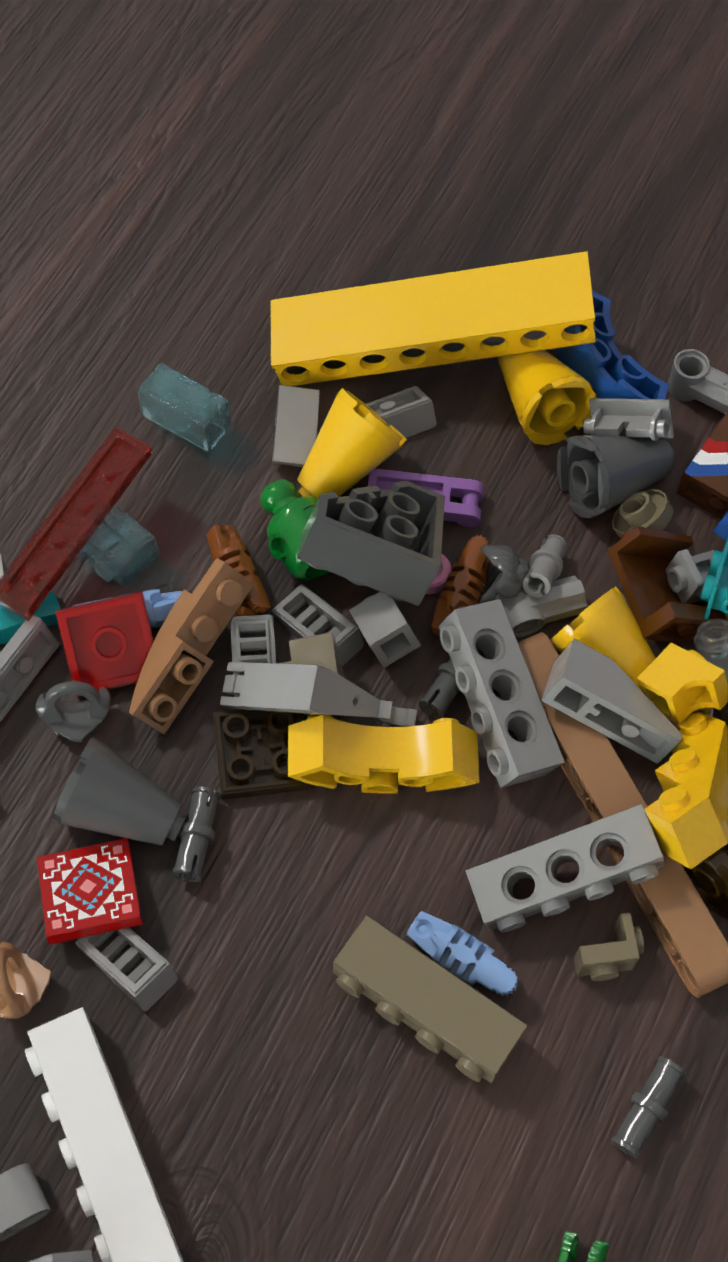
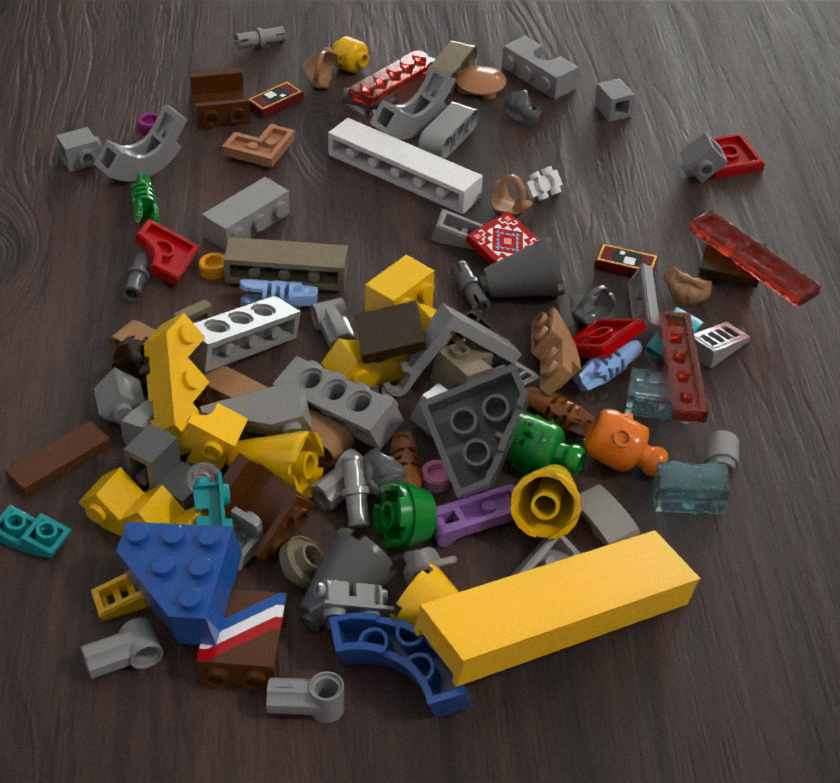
camera: 150 degrees right, 20 degrees down
none -> red tile [134,219,201,287]
none -> light orange tile [199,253,224,280]
none -> light grey brick [202,177,290,251]
none -> light grey piece [310,298,356,350]
none -> dark brown tile [355,300,427,364]
none -> yellow brick [365,255,435,312]
none -> green cone [373,480,437,551]
none -> light grey piece [403,547,457,584]
none -> orange piece [583,408,668,477]
none -> light grey brick [705,430,739,481]

